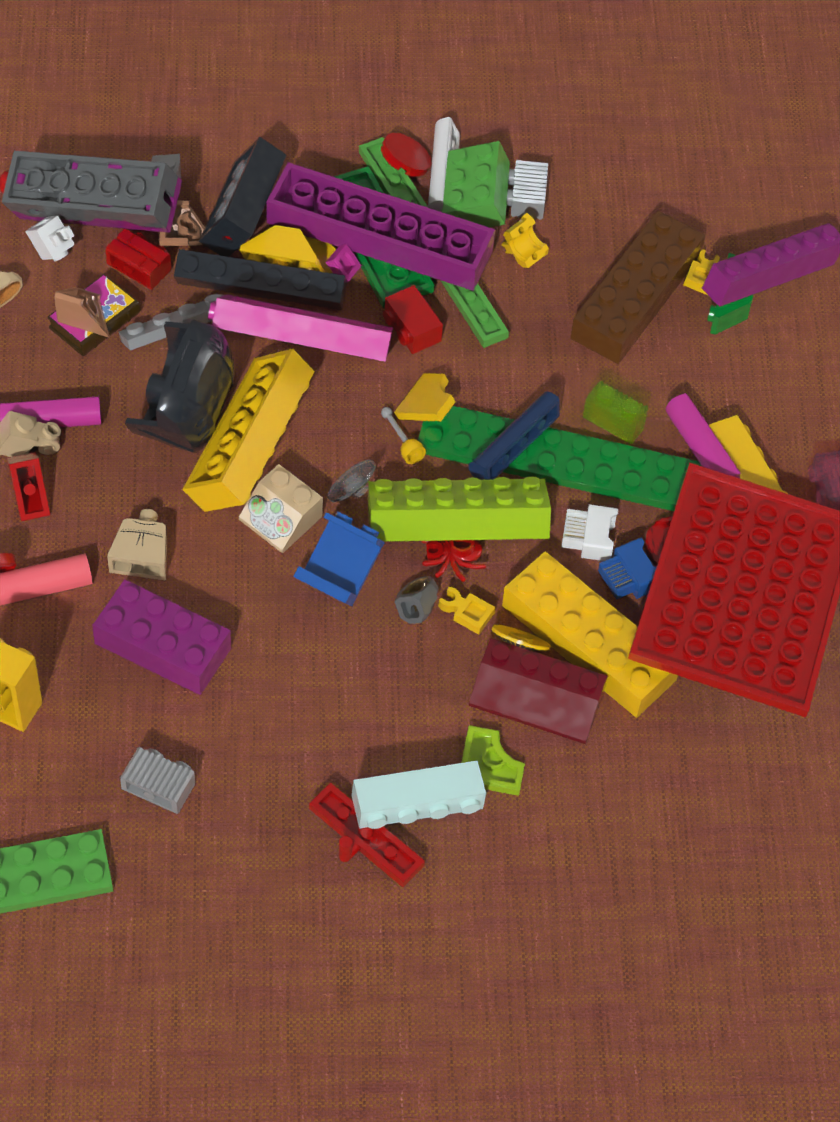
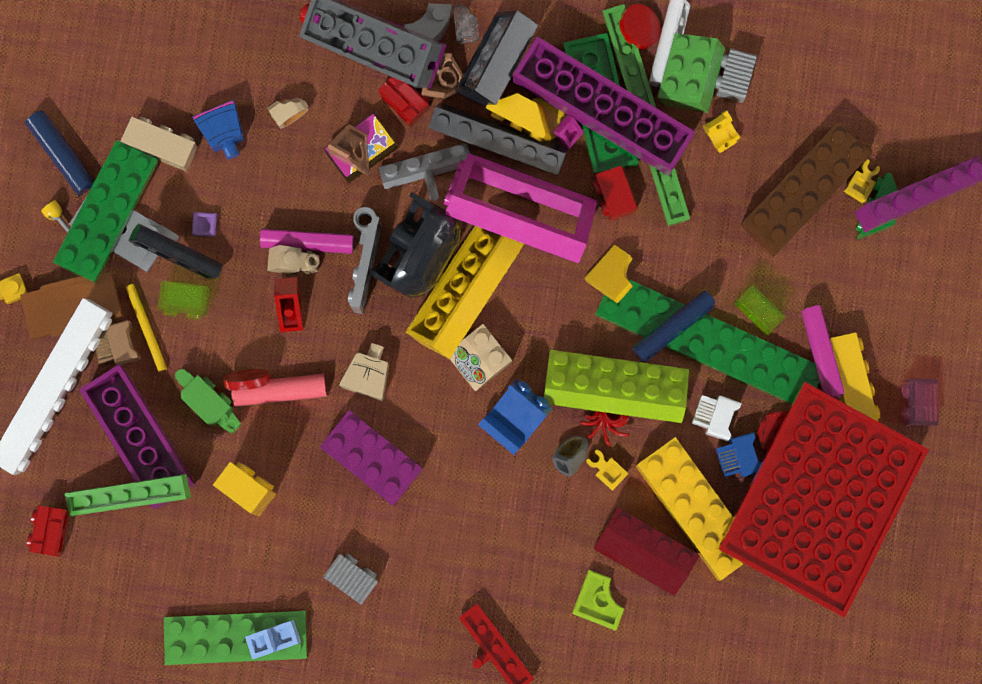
camera: 15 degrees right, 25 degrees up
white brick [25,216,75,261] -> none
clear dish [327,460,376,503] -> none
light aqua brick [351,761,486,829] -> none
yellow hinge [381,407,426,464] -> none
yellow dish [492,625,550,651] -> none
none -> light blue slope [245,620,301,660]
none -> light grey hinge [348,207,382,314]
none -> clear rock [453,4,479,44]

